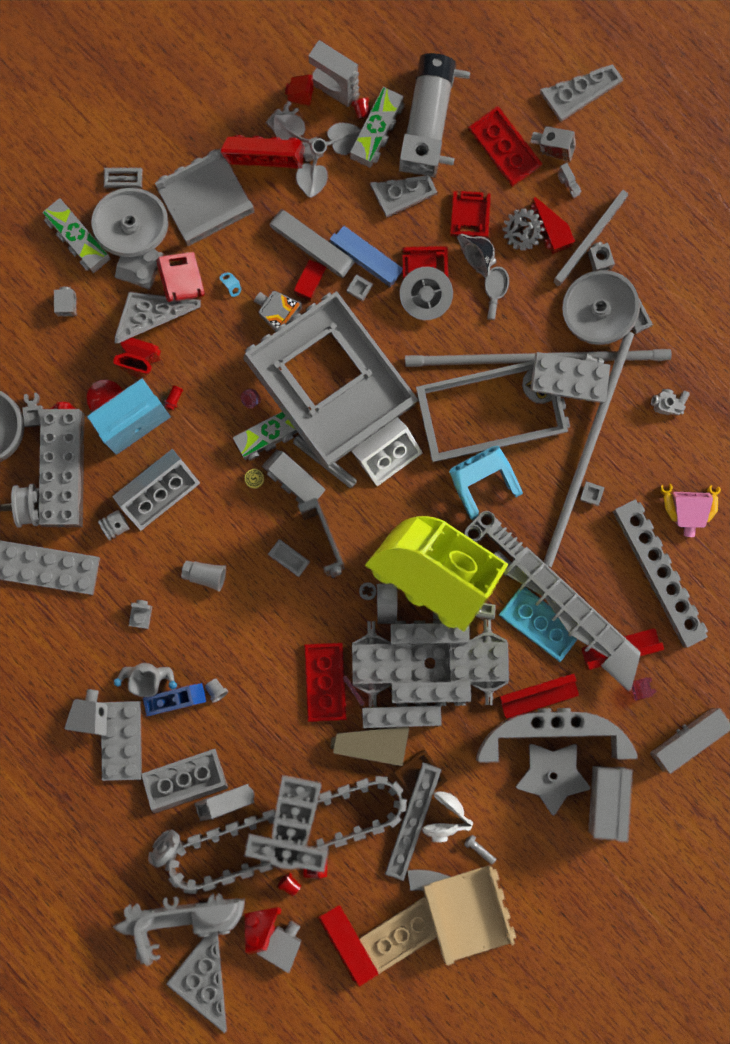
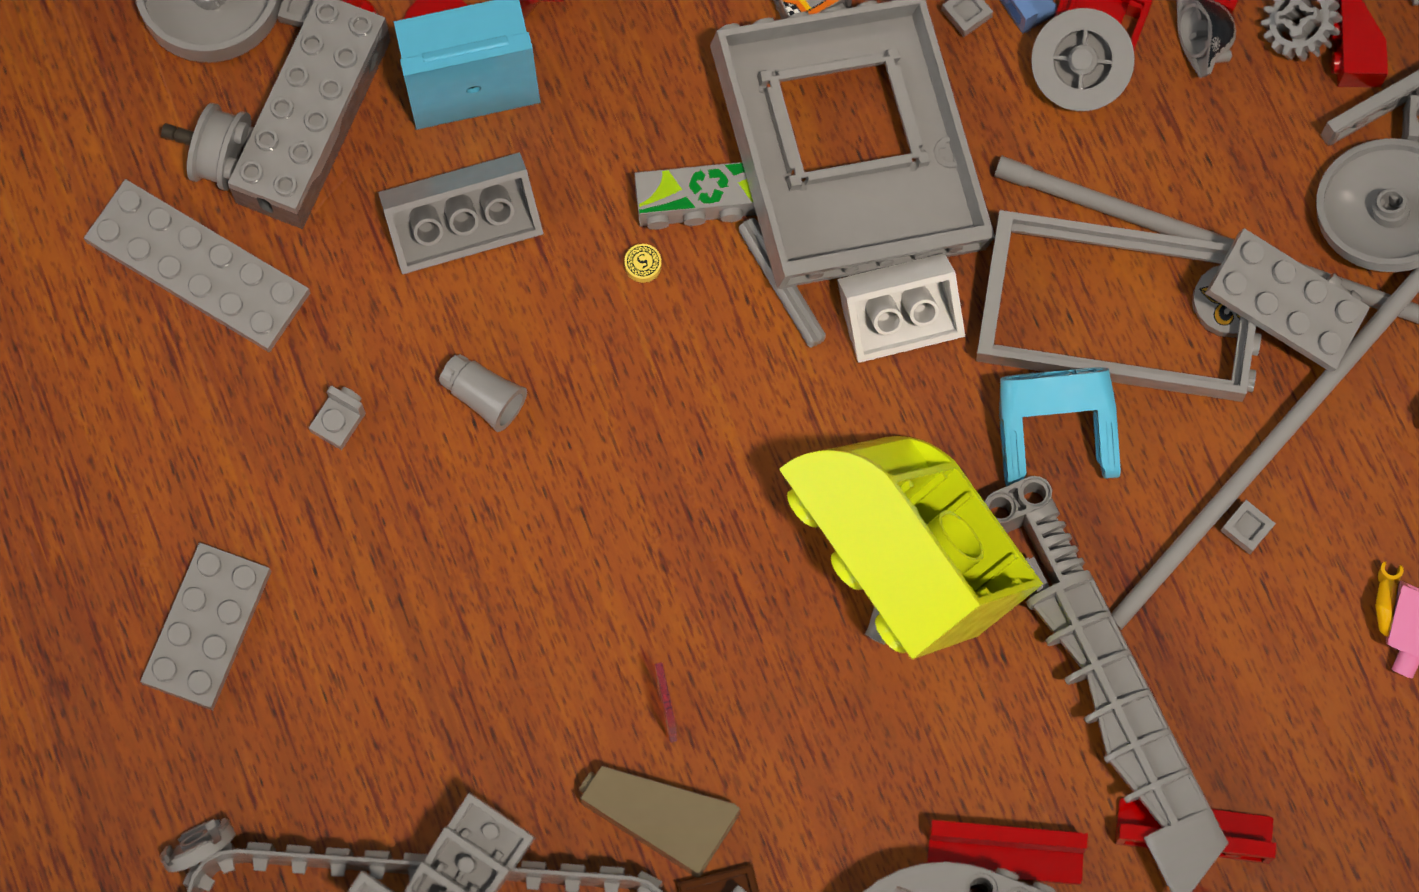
camera: 20 degrees right, 10 degrees down
light grey torso [65,689,107,736] -> none
light grey piece [98,509,130,540] -> none
light grey piece [114,663,177,697] -> none
light grey slope [141,749,228,813] -> none
blue slope [143,683,206,716] -> none
red pin [163,385,184,411] -> none
light grey slope [194,784,255,821] -> none
light grey piece [205,679,229,703] -> none
clear pink tile [241,388,261,408] -> none
light grey wedge [261,450,326,504] -> none
light grey tile [268,539,310,577] -> none
dark grey panel [298,498,345,578] -> none
red tile [304,642,346,722] -> none
light grey piece [352,619,509,707] -> none
light grey bush [359,582,376,600] -> none
light grey brick [363,706,441,728] -> none
light grey slope [377,584,397,624] -> none
light grey slope [476,603,496,620] -> none
light grey piece [485,266,509,320] -> none
medium azure tile [499,585,578,662] -> none
light grey brick [613,499,708,648] -> none

